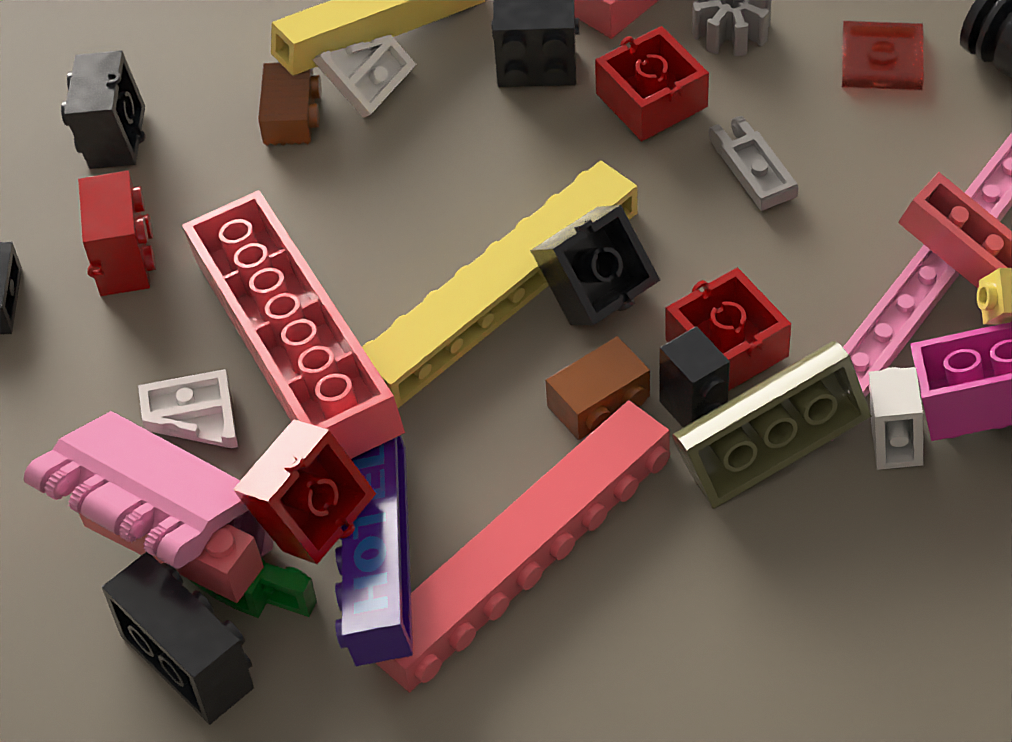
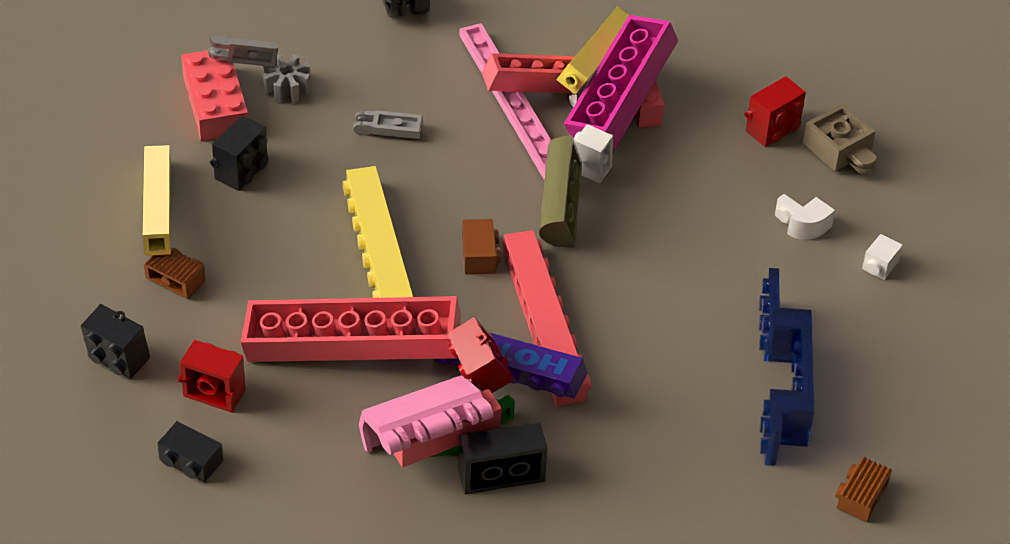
camera: 65 degrees left, 5 degrees down
white wing [138,369,238,448] -> none
white wing [313,35,416,118] -> none
black brick [530,205,660,325] -> none
red brick [595,26,709,141] -> none
black brick [659,326,730,428] -> none
red brick [665,267,792,391] -> none
clear red tile [841,21,924,90] -> none

